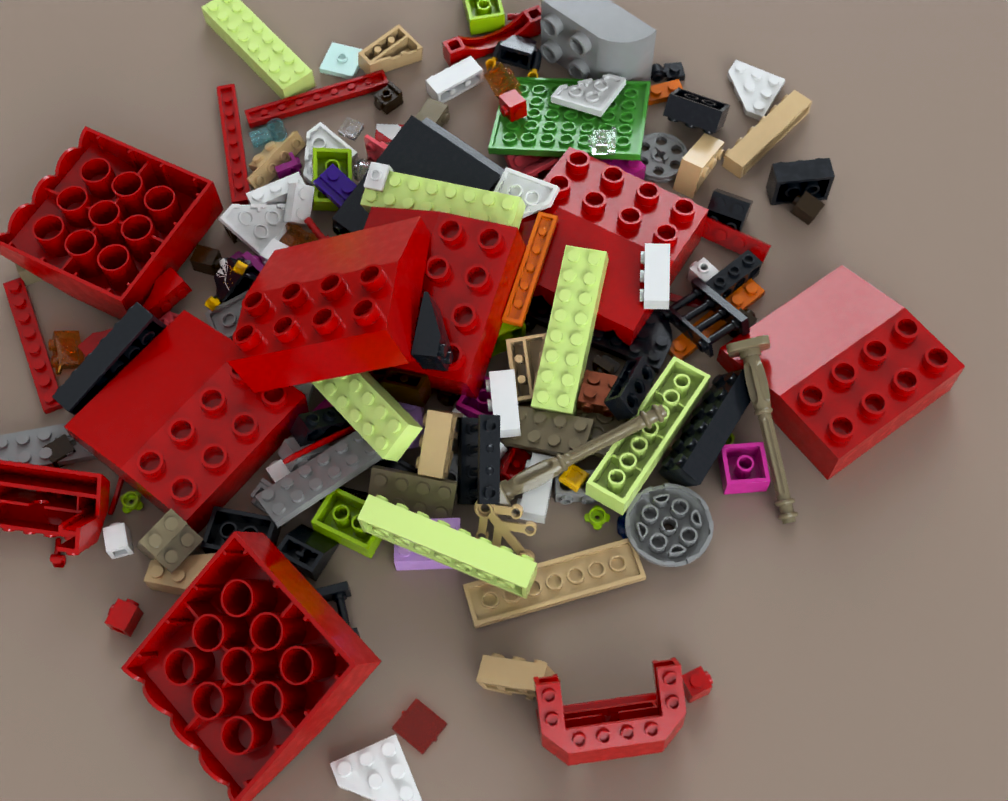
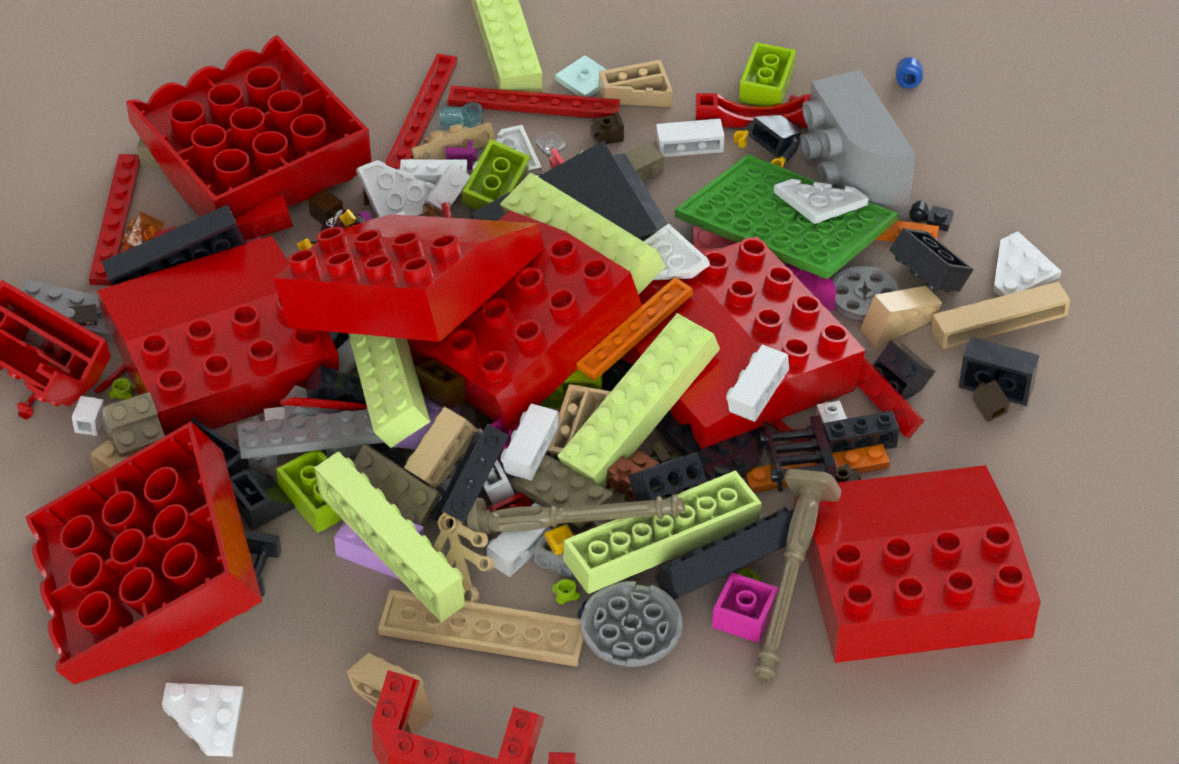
camera: 25 degrees right, 15 degrees down
red brick [104,598,144,637] -> none
dark purple plate [313,163,357,208] -> none
white bracket [364,162,394,191] -> none
clear red piece [392,698,448,755] -> none
black slope [411,292,453,371] -> none
clear orange bracket [484,62,522,99] -> none
red brick [499,89,527,122] -> none
clear brick [588,127,616,155] -> none

